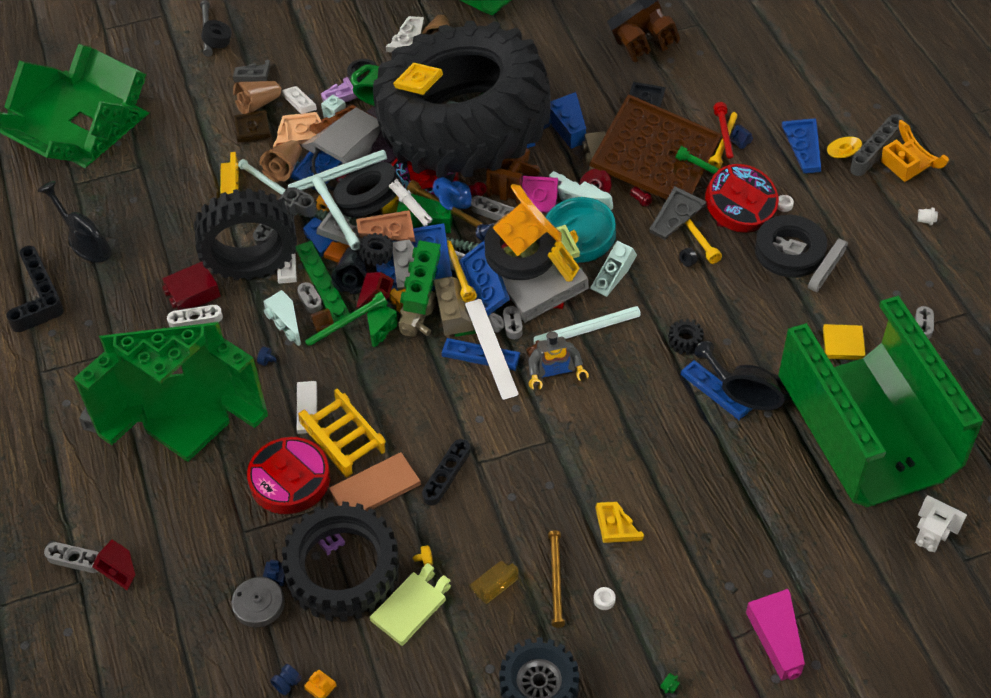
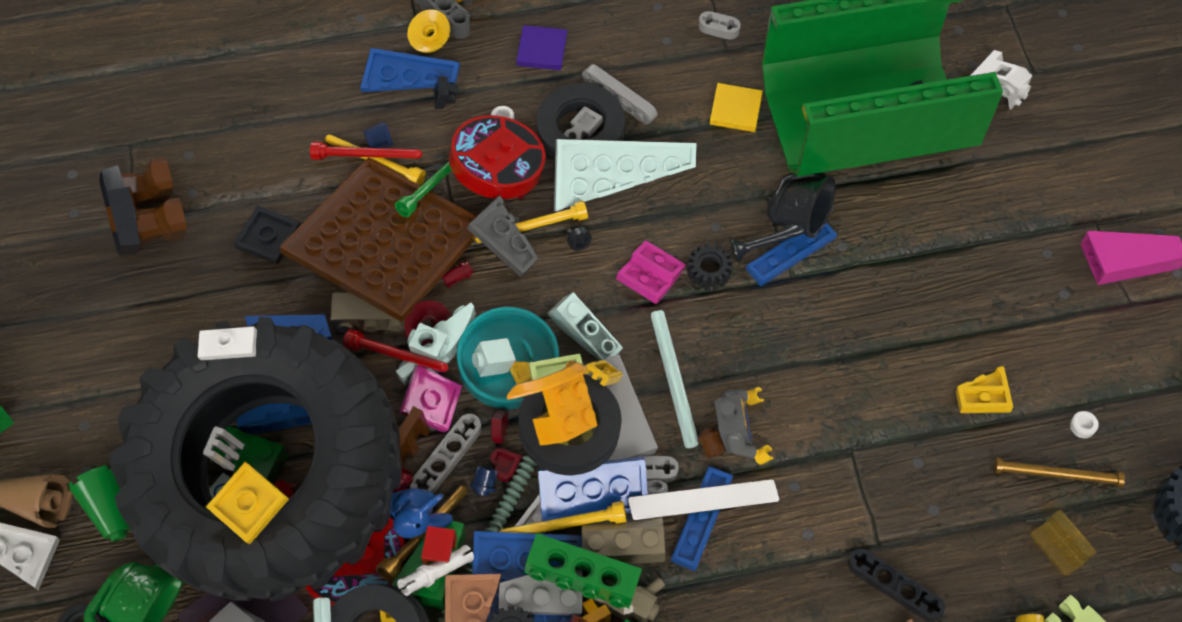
camera: 85 degrees left, 10 degrees up
none -> white plate [198,327,257,360]
none -> light grey tile [203,426,245,471]
none -> red piece [343,329,448,372]
none -> light aqua brick [407,323,450,361]
none -> red panel [421,526,457,565]
none -> black tile [433,76,459,109]
none -> light aqua brick [472,338,516,377]
none -> dark purple tile [516,25,567,70]
none -> light aqua wing [554,139,696,211]
none -> dark pink slope [616,240,686,304]

